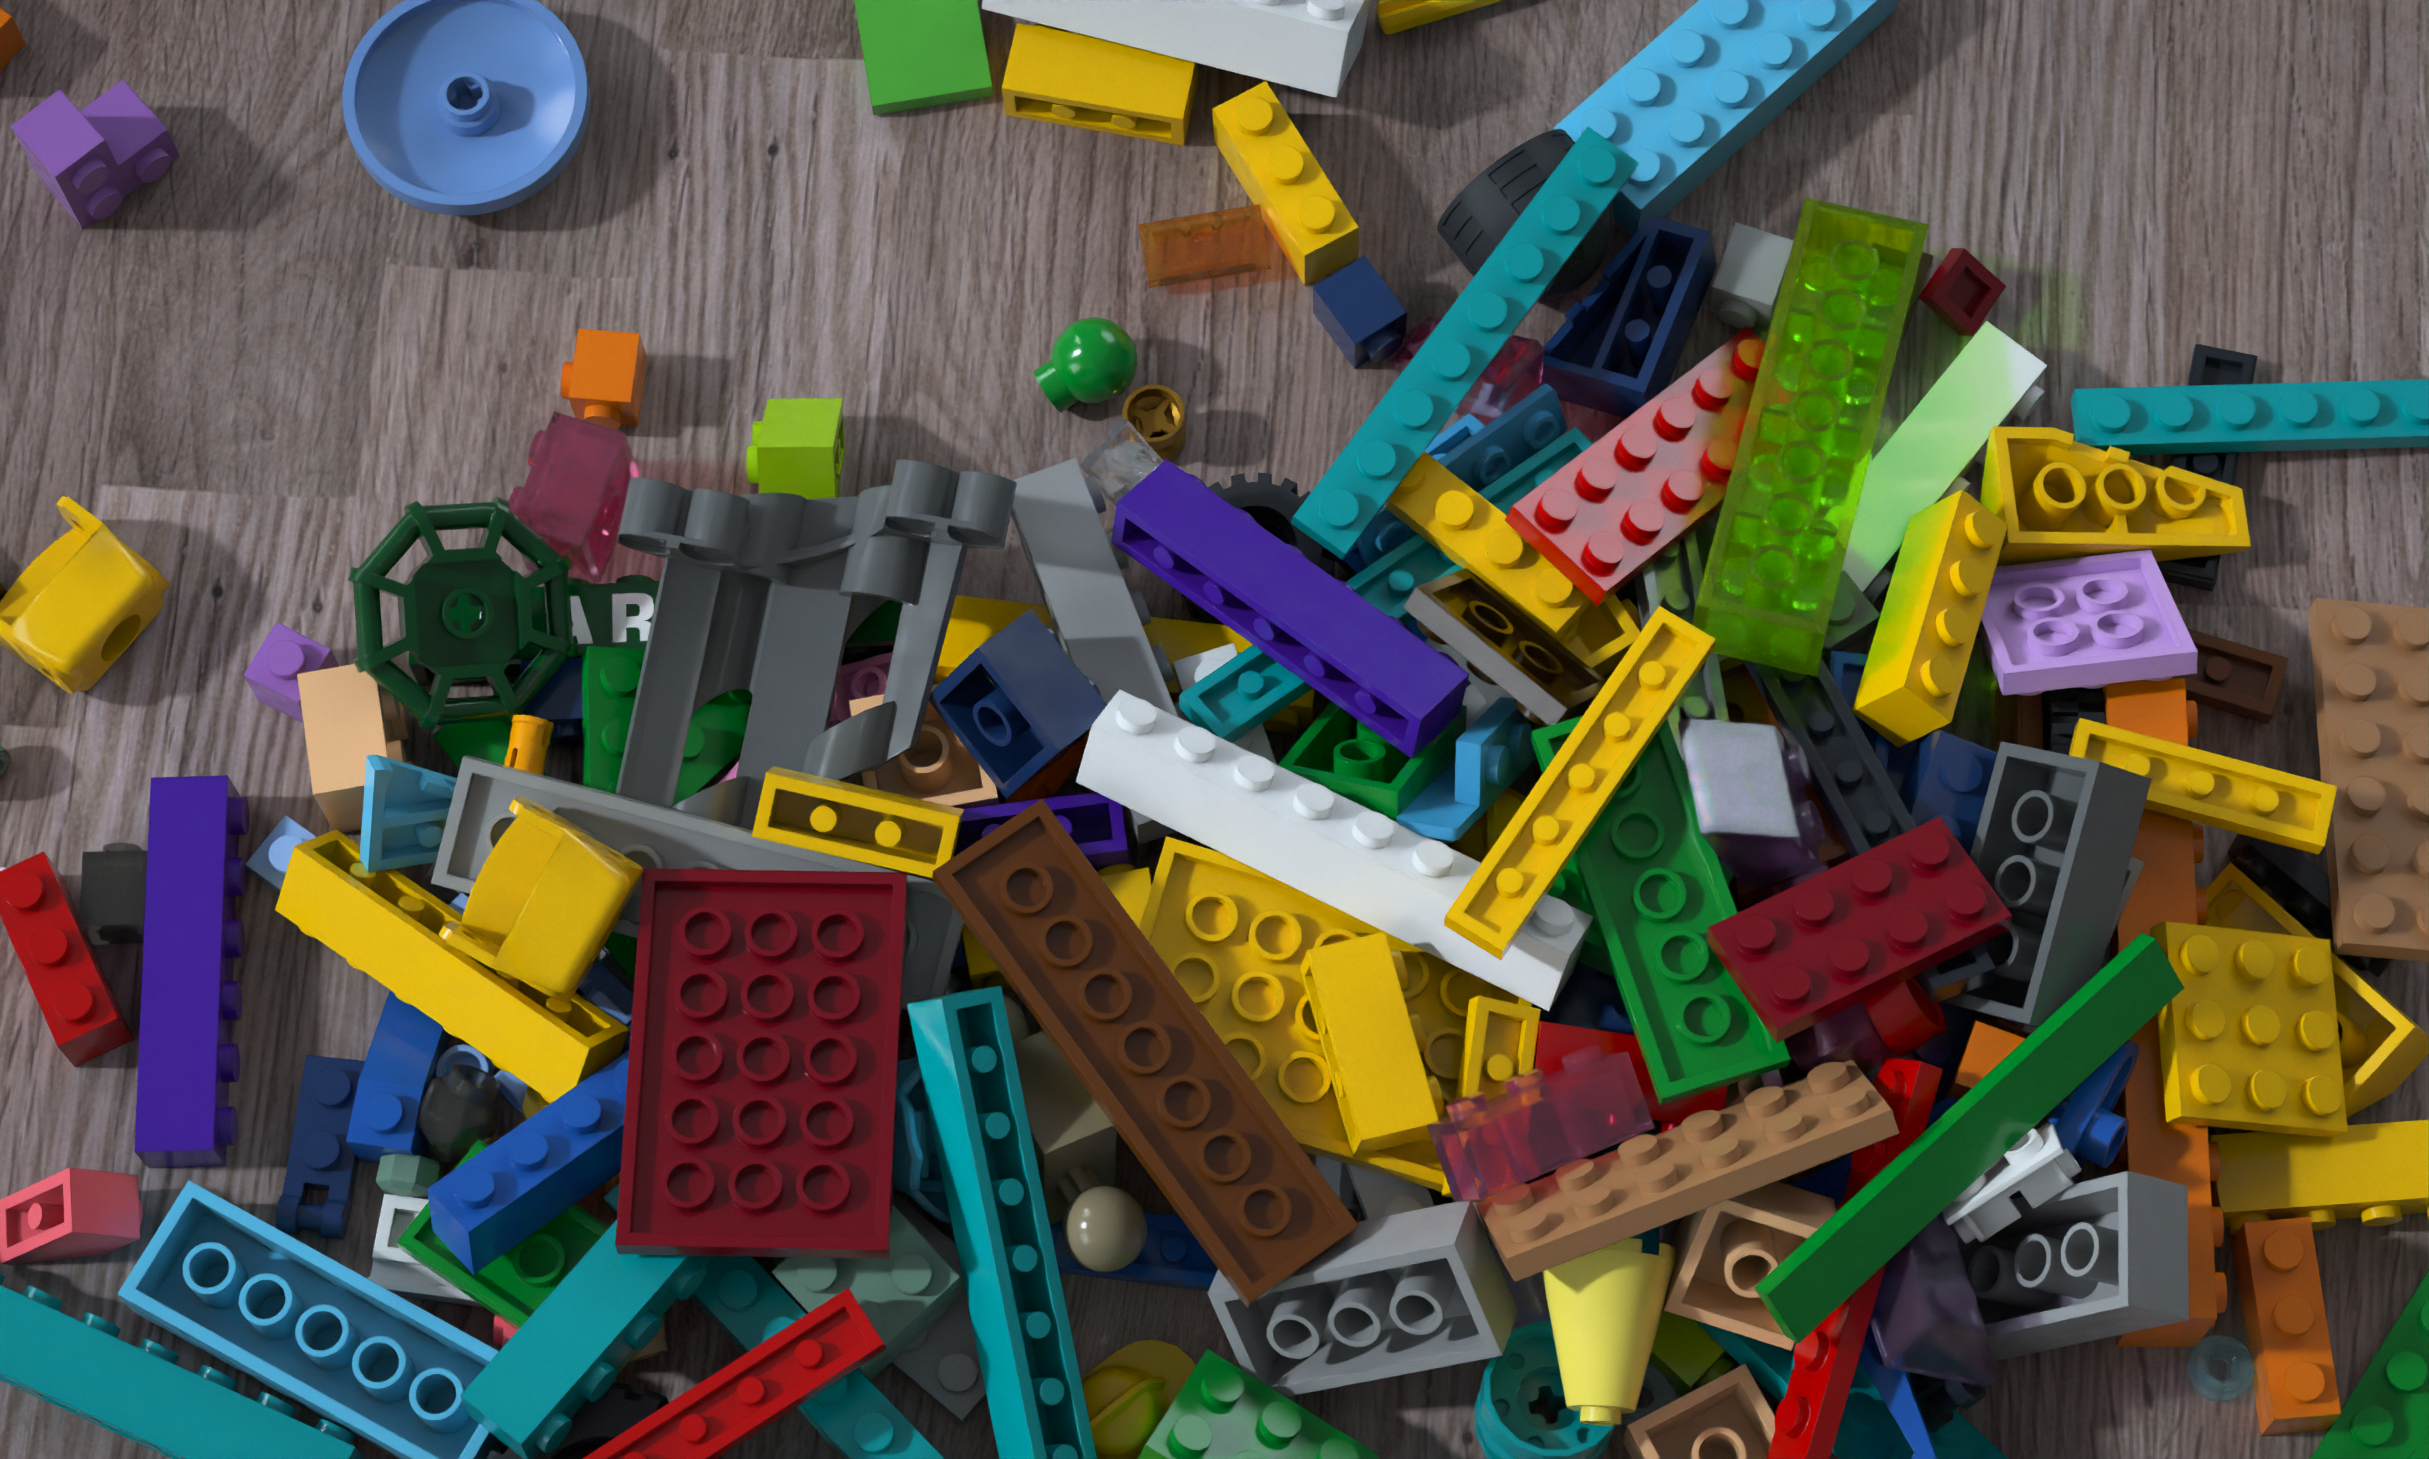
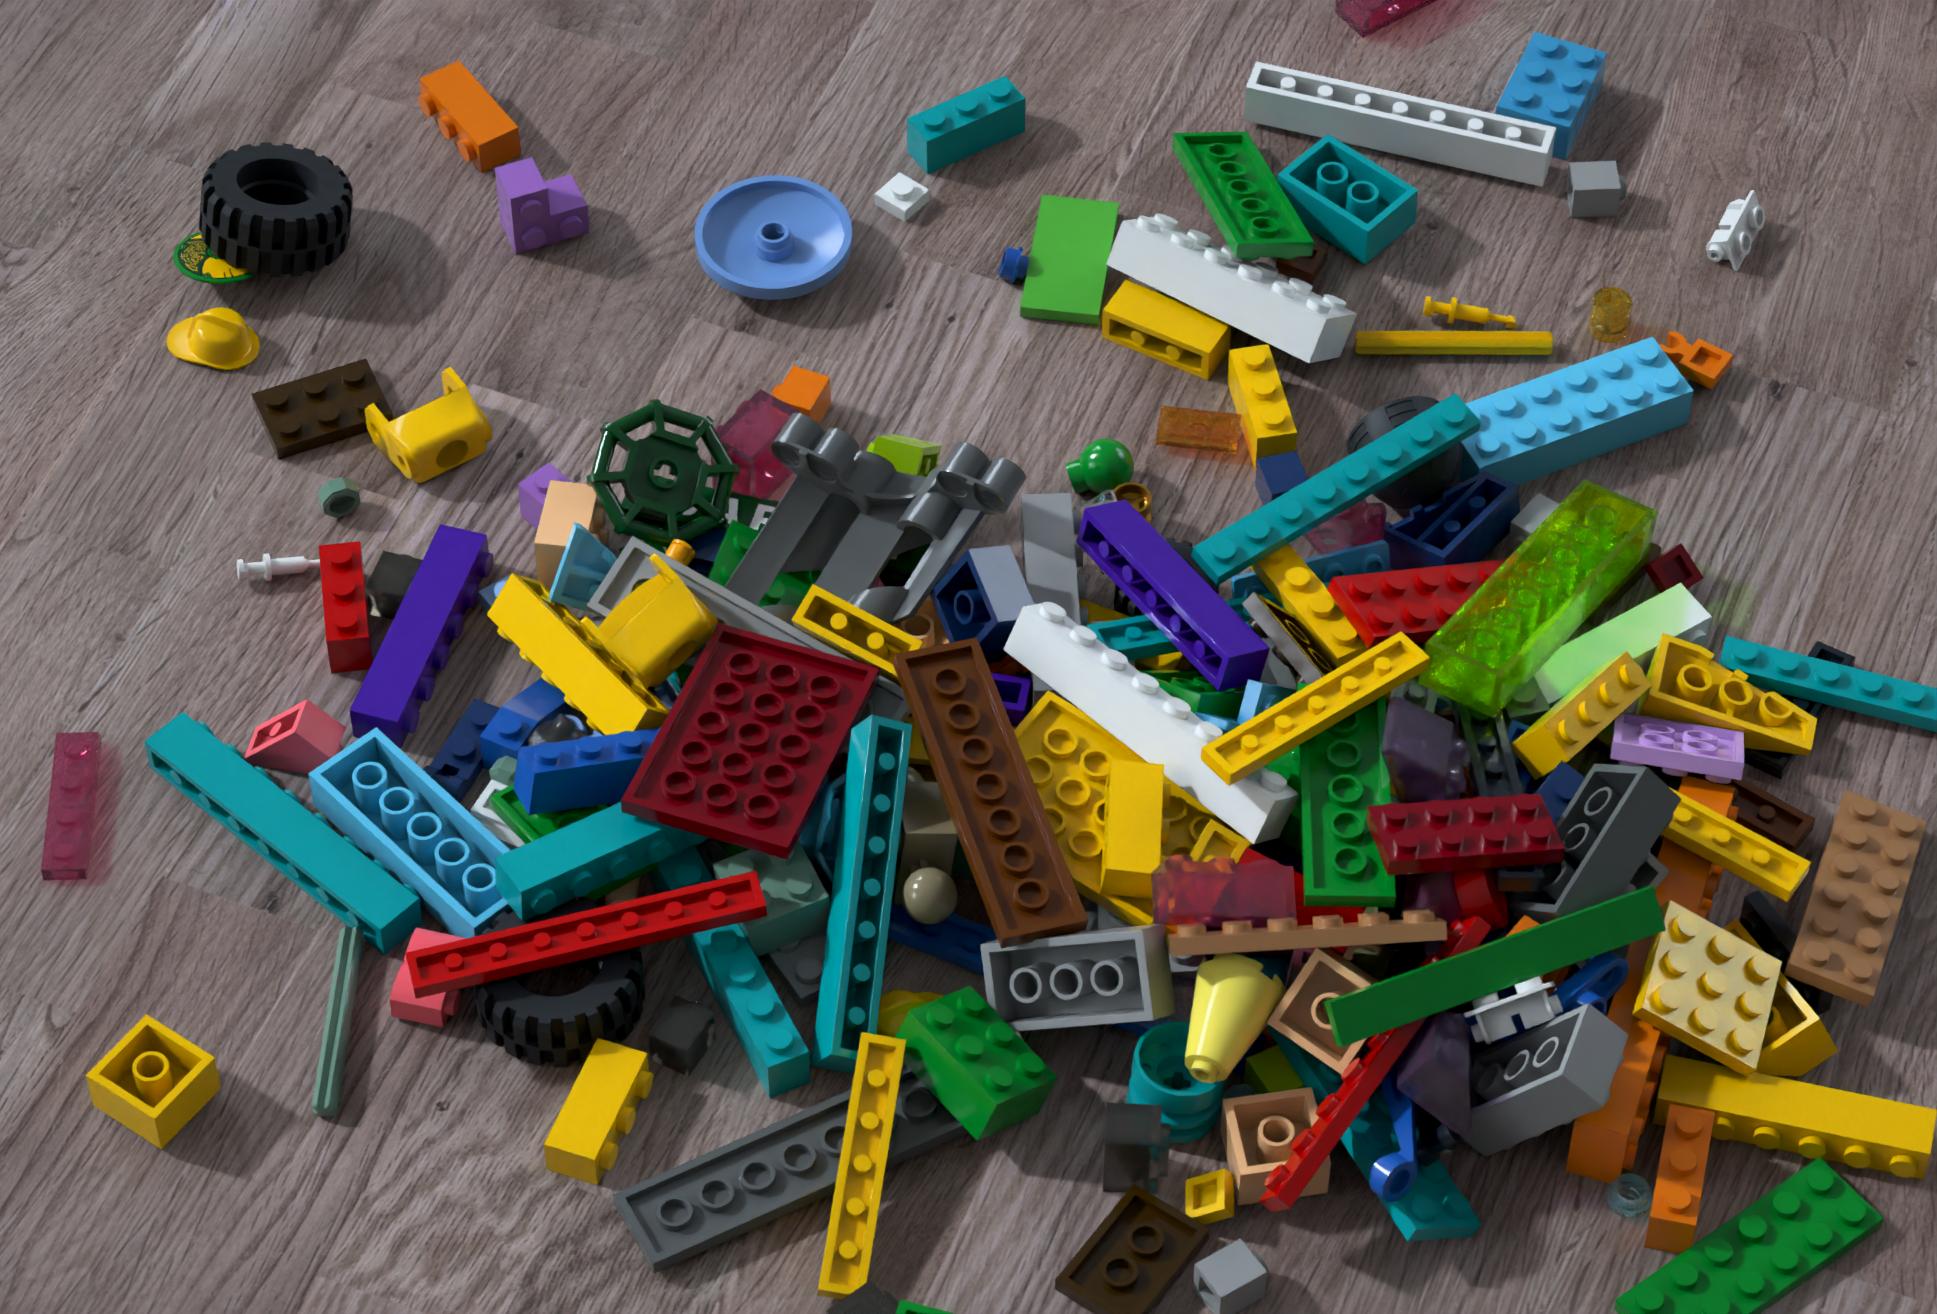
camera: 15 degrees right, 20 degrees down
none -> blue plate [998,246,1029,284]

